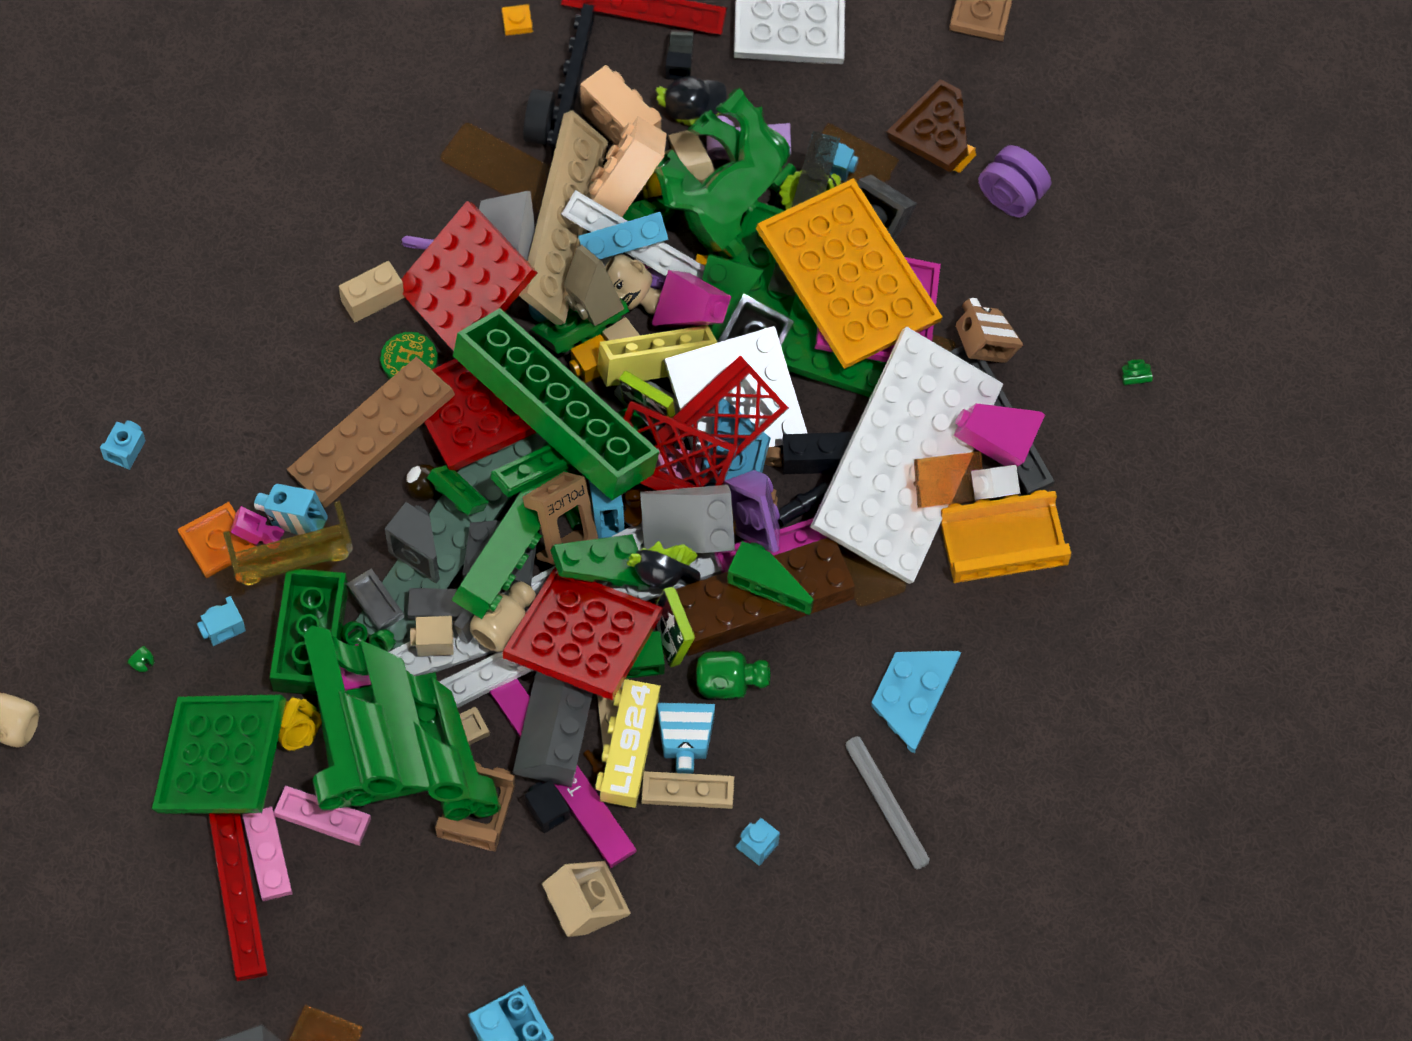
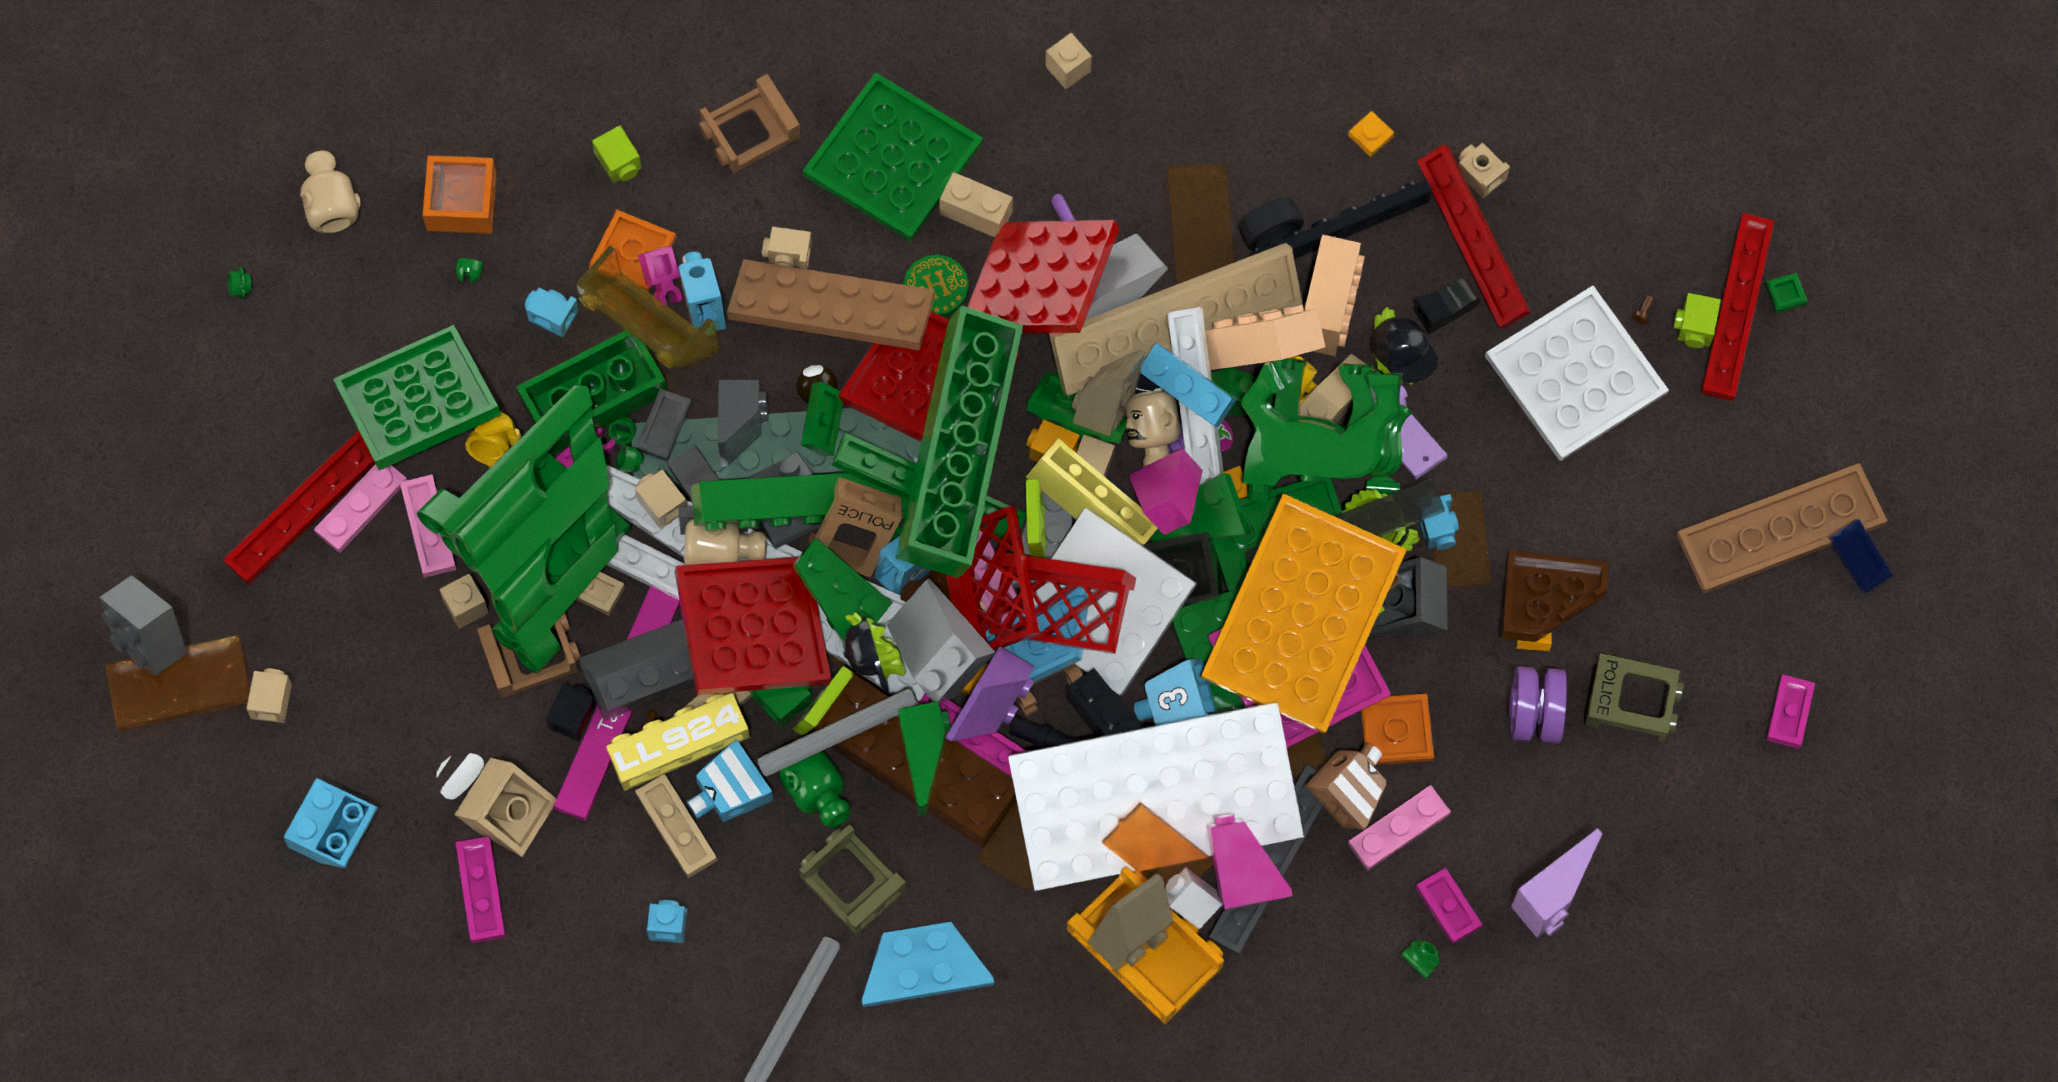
camera: 55 degrees right, 5 degrees up
medium azure brick [100,421,146,470] -> none
none -> green plate [228,267,251,300]
none -> tan brick [247,668,292,723]
none -> piece [423,156,497,234]
none -> white sticker [437,753,484,799]
none -> tan brick [439,574,488,629]
none -> dark pink plate [456,836,506,944]
none -> lime brick [592,126,642,184]
none -> medium nougat window [698,74,801,174]
none -> light grey axle [758,689,917,776]
none -> tan brick [762,227,812,269]
none -> olive window [799,824,906,936]
none -> green plate [803,72,983,242]
none -> tan brick [1046,33,1092,89]
none -> dark tan slope [1089,873,1173,972]
none -> medium azure torso [1134,659,1218,726]
none -> bright pink plate [1348,785,1451,871]
none -> orange tile [1360,694,1434,765]
none -> dark pink plate [1416,868,1482,945]
none -> lavender slope [1511,829,1602,938]
none -> olive window [1584,653,1684,743]
none -> dark pink plate [1766,674,1815,749]

